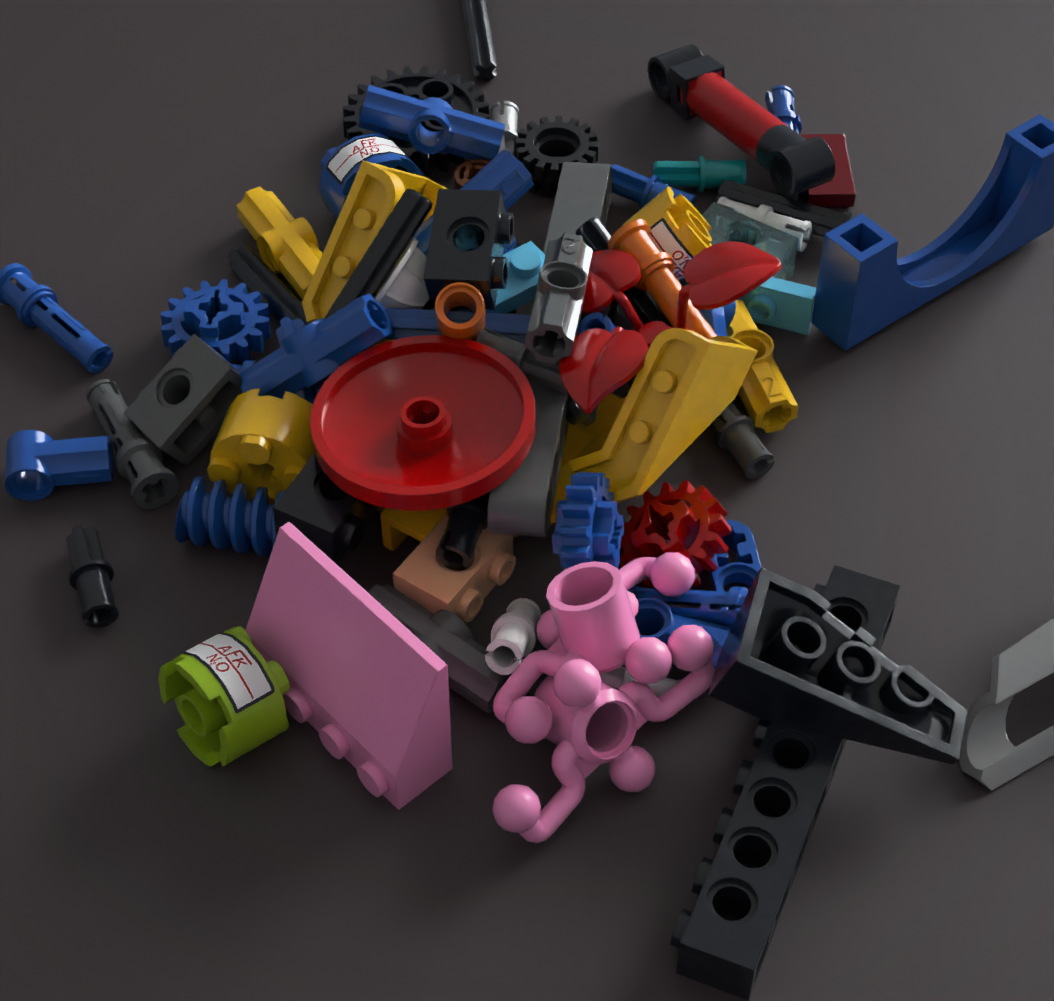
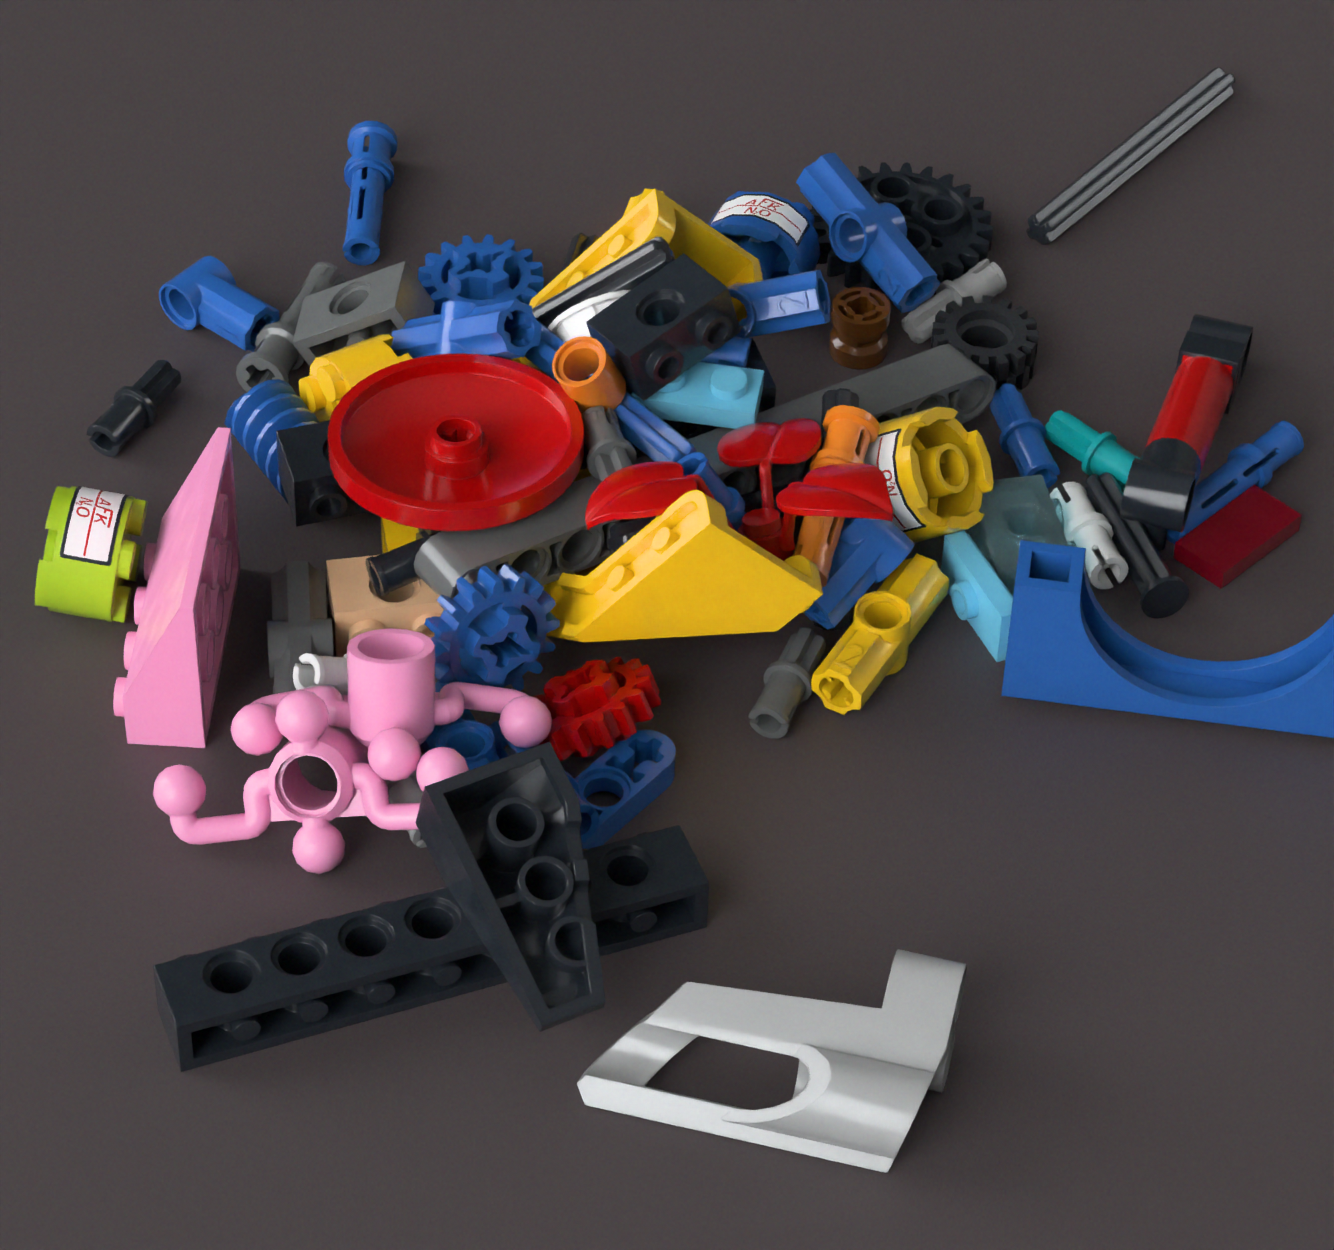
camera: 45 degrees right, 5 degrees down
dark grey piece [524,232,593,365] -> none

